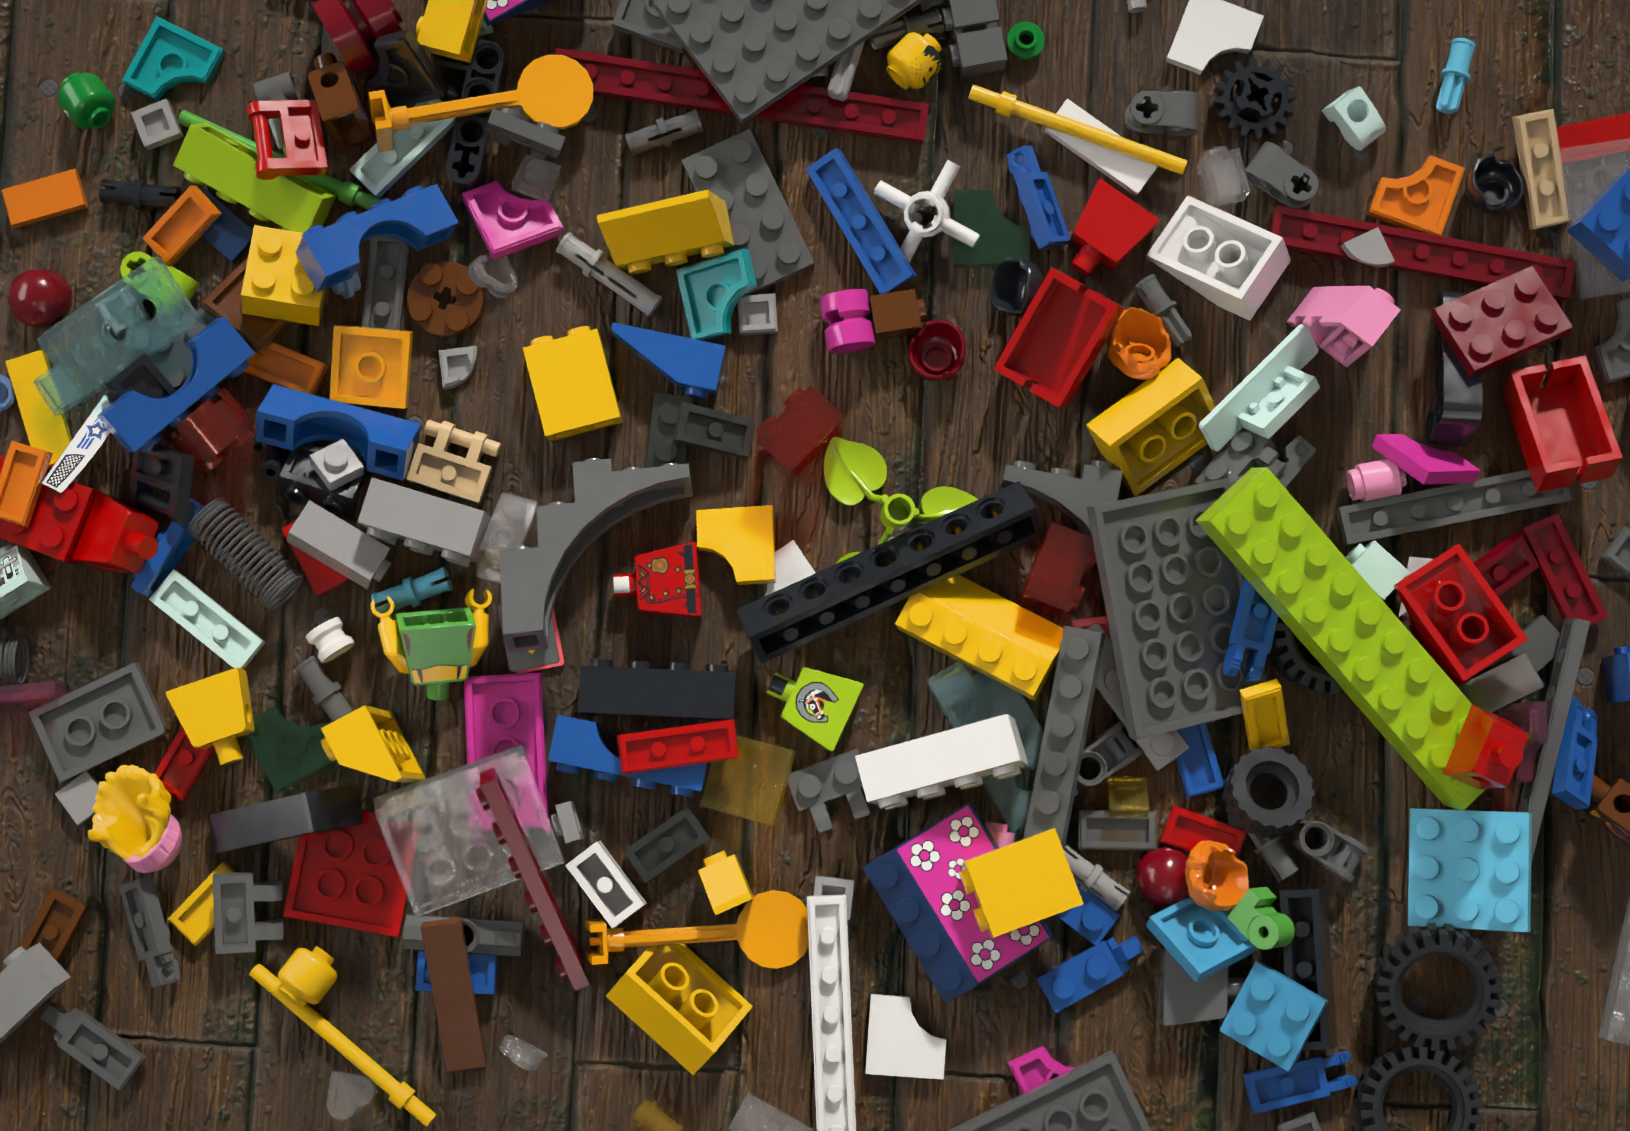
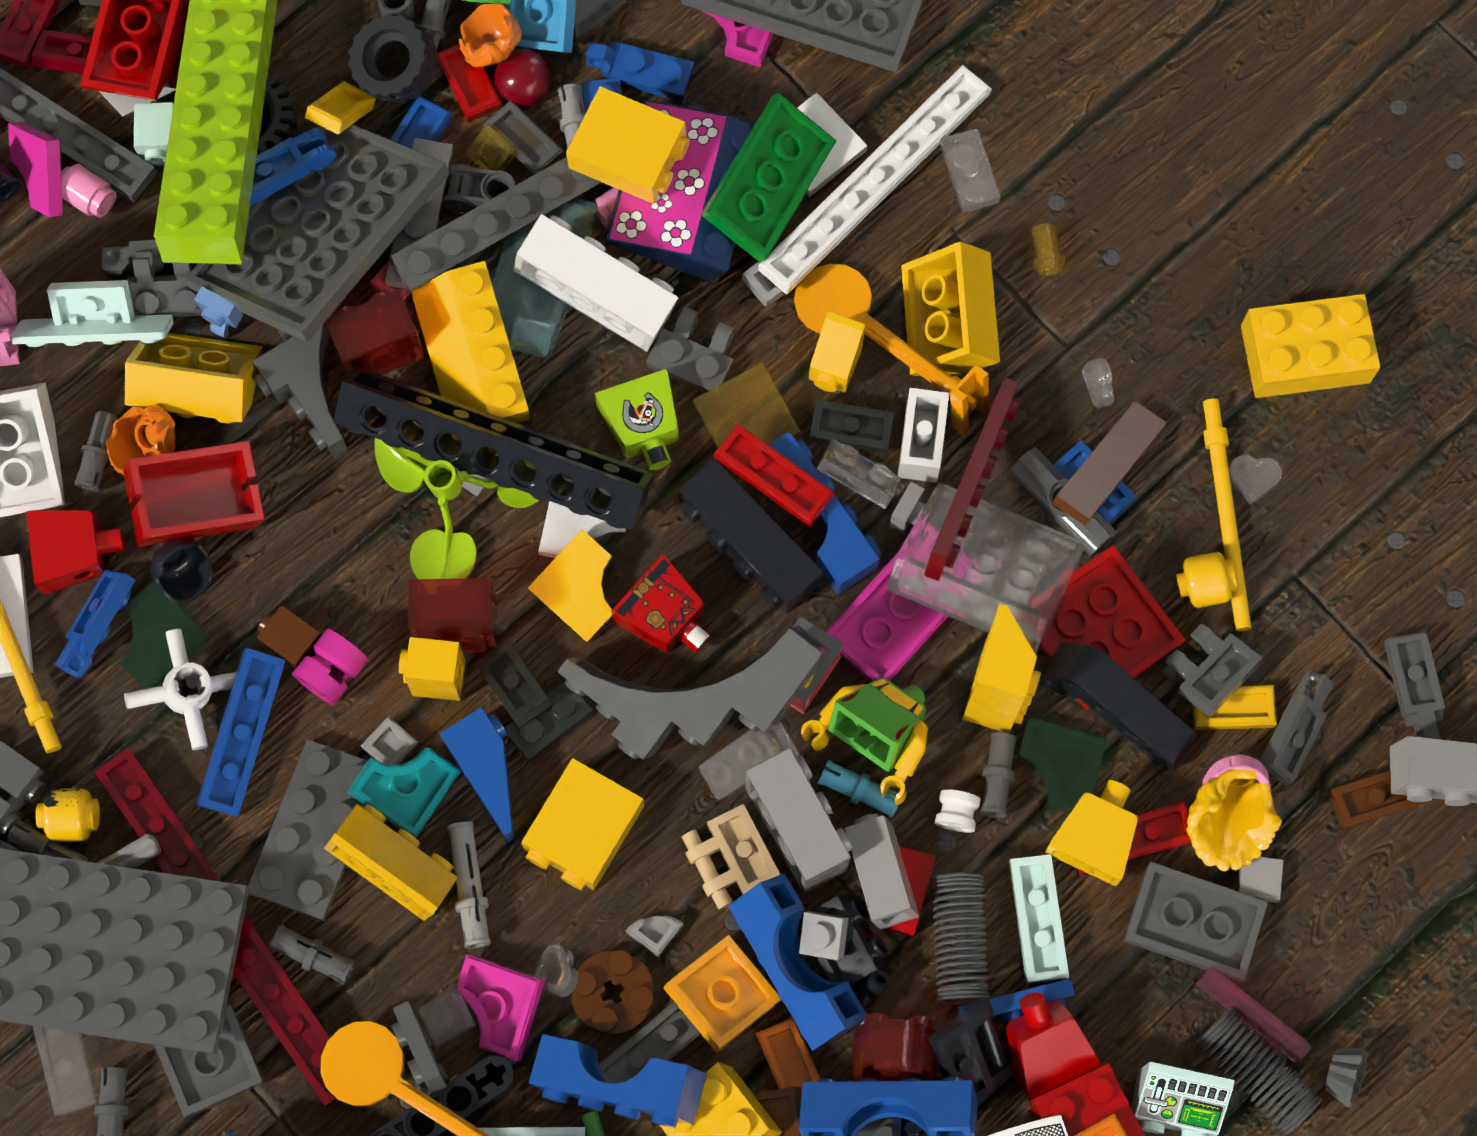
camera: 135 degrees left, 10 degrees down
dark red hair [909,320,967,381] -> none
none -> medium blue plate [194,286,243,339]
none -> yellow brick [399,637,466,701]
none -> green tile [700,93,837,262]
none -> clear plate [816,438,901,509]

